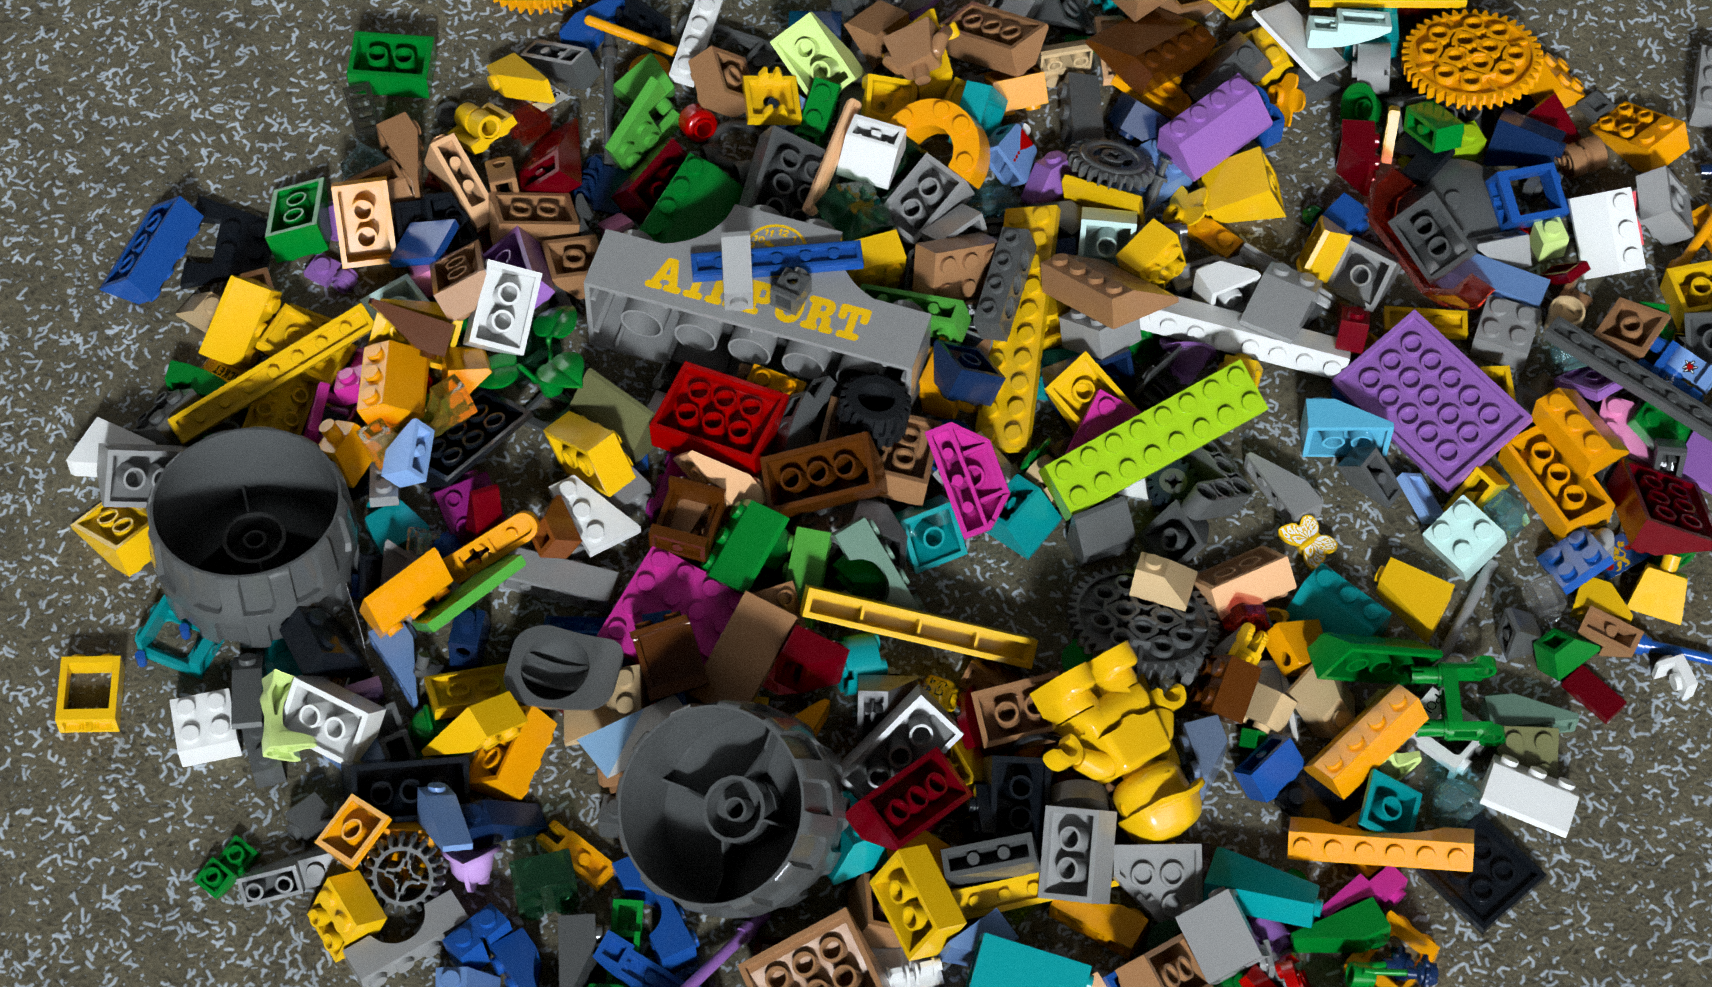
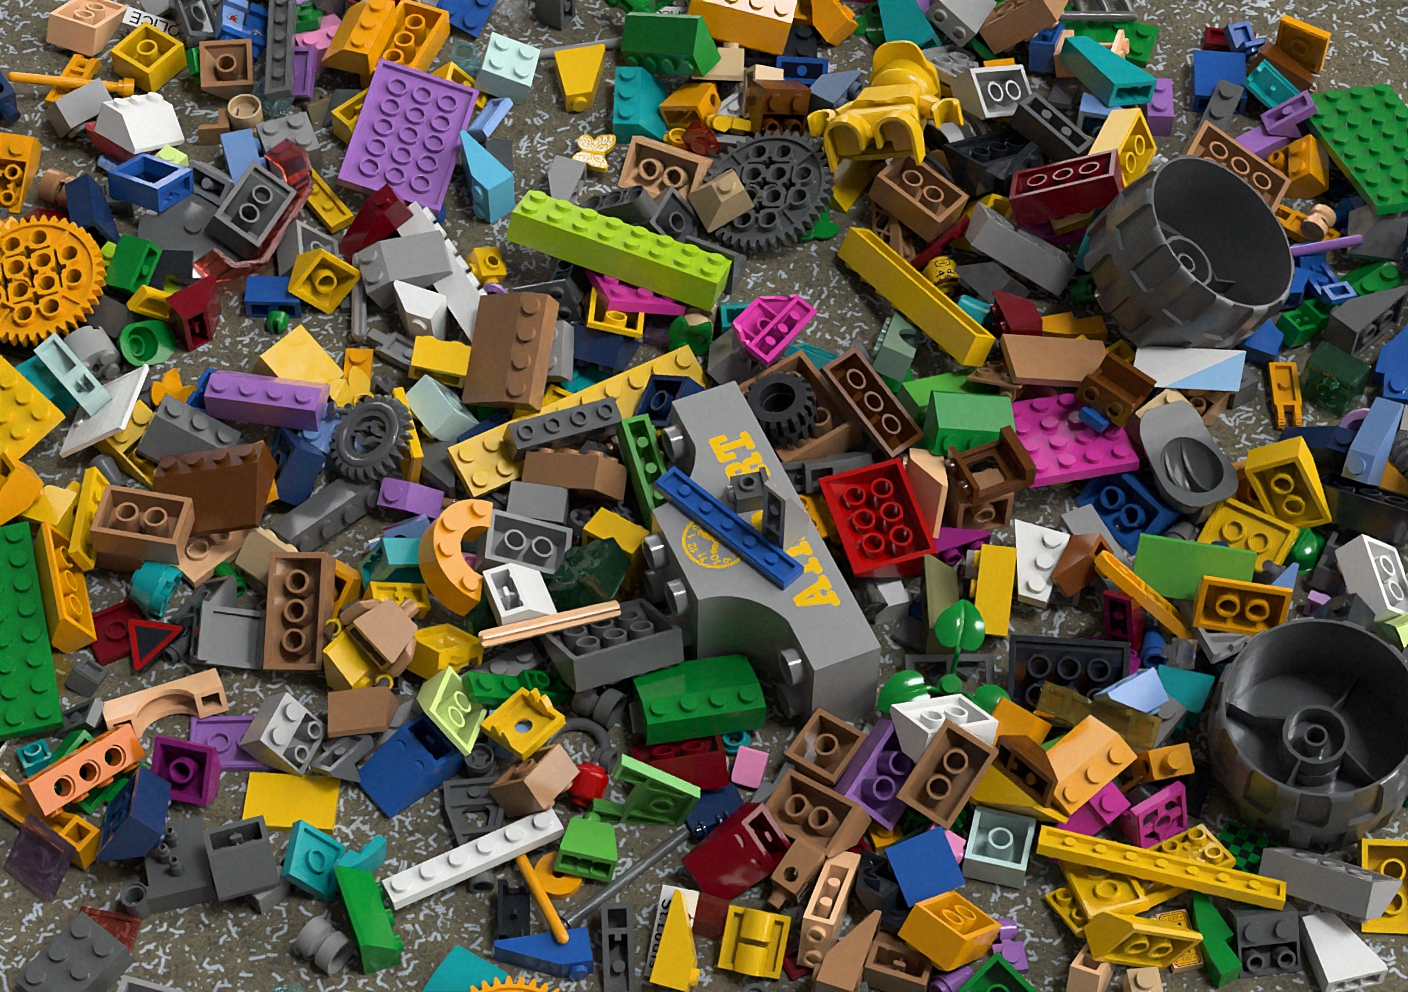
camera: 130 degrees left, 5 degrees down
dark red tile [1539,260,1591,285] -> none

